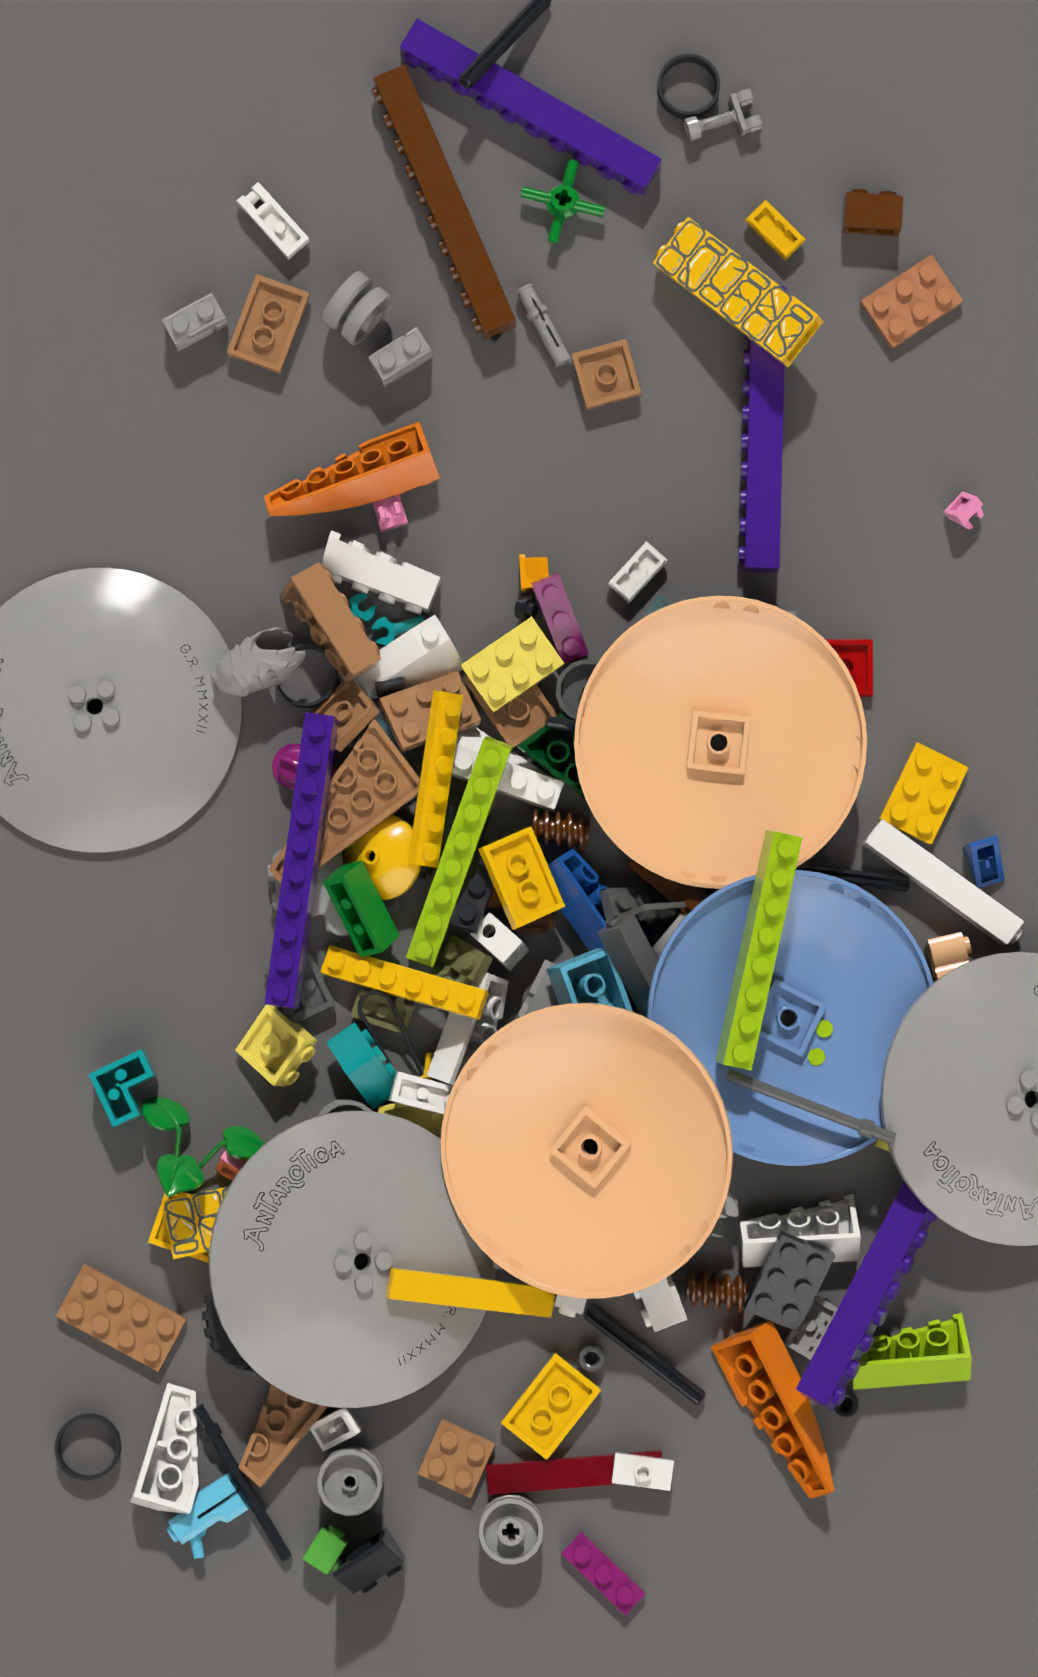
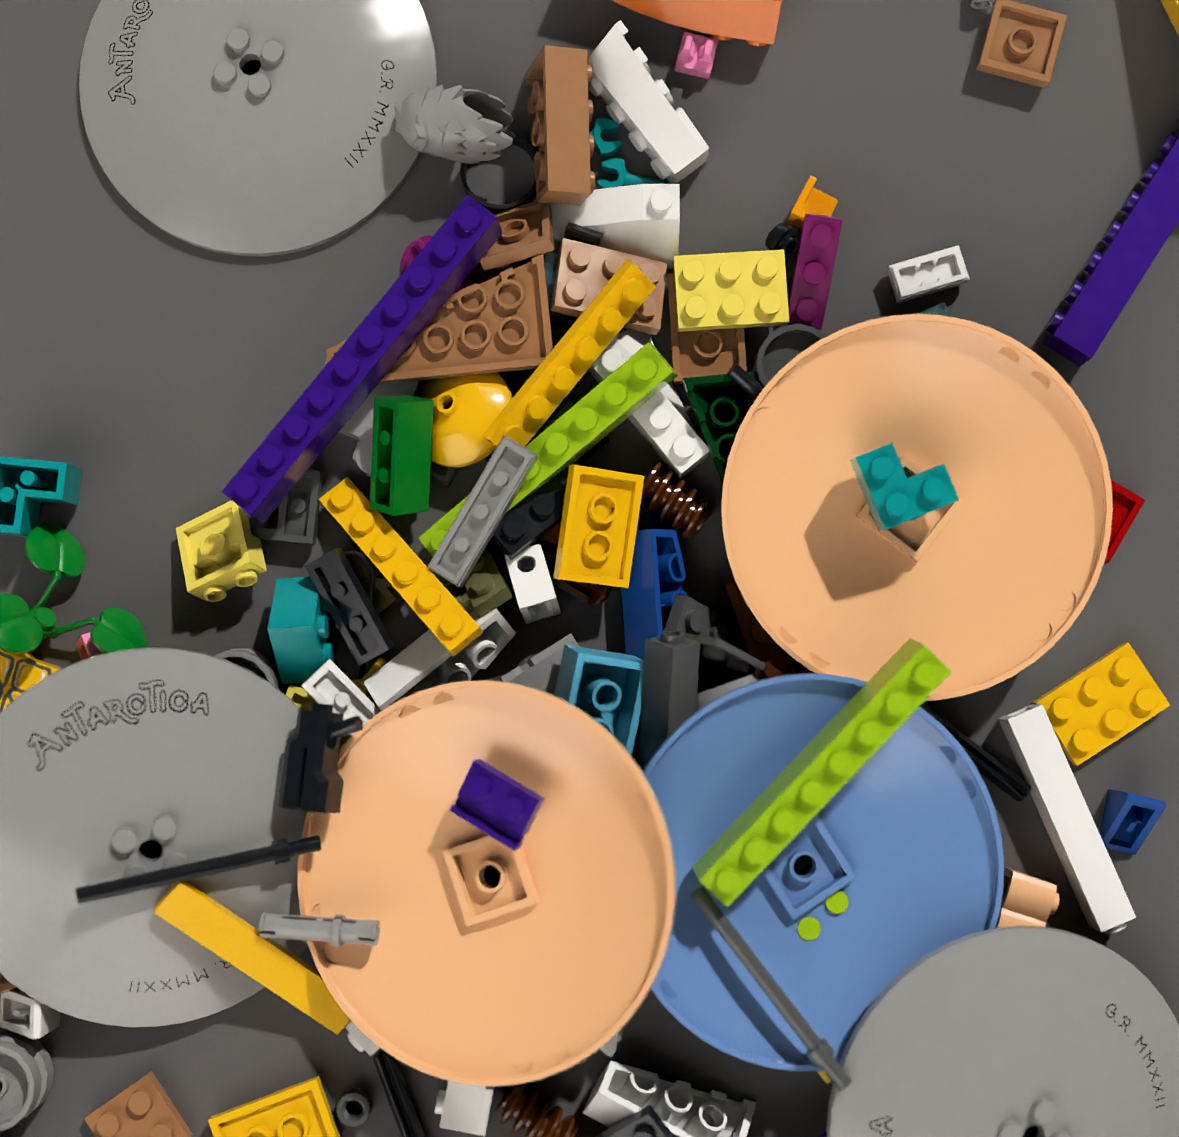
camera: 35 degrees right, 0 degrees up
none -> black bar [76,835,321,904]
none -> light grey pin [259,912,380,947]
none -> black piece [278,703,363,813]
none -> black plate [305,547,395,666]
none -> light grey tile [427,436,539,587]
none -> dark purple plate [449,759,545,851]
none -> teal brick [850,443,959,531]

